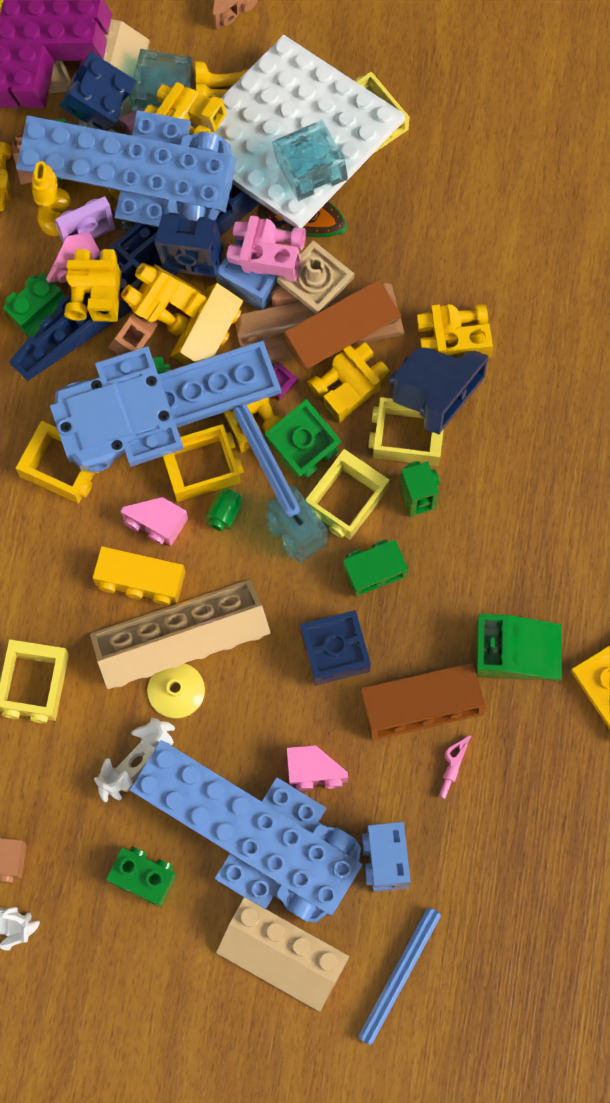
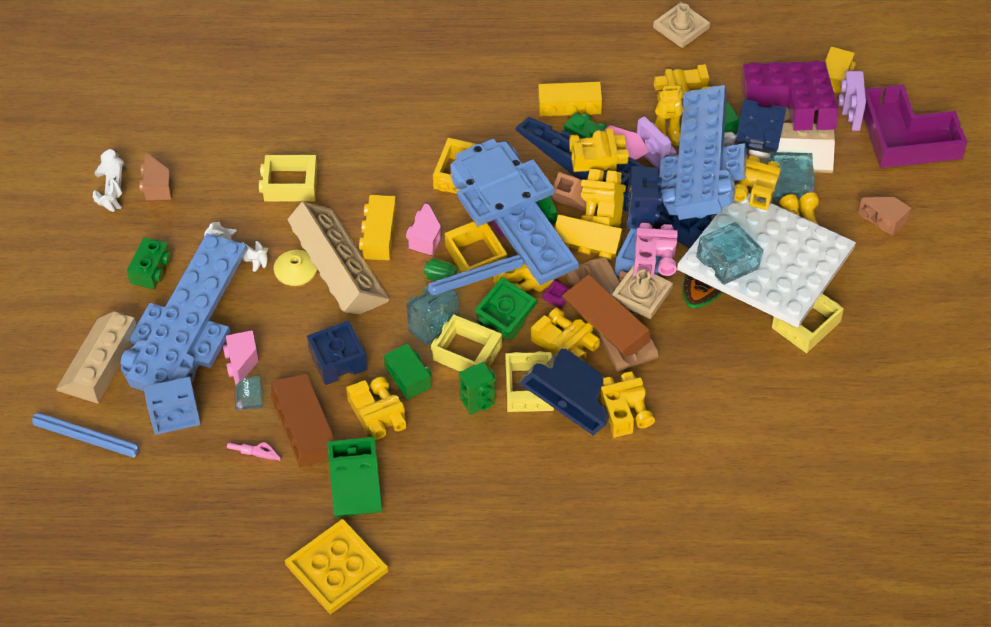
camera: 80 degrees right, 20 degrees down
none -> clear light blue brick [235,376,263,410]
none -> yellow hips [346,377,406,440]

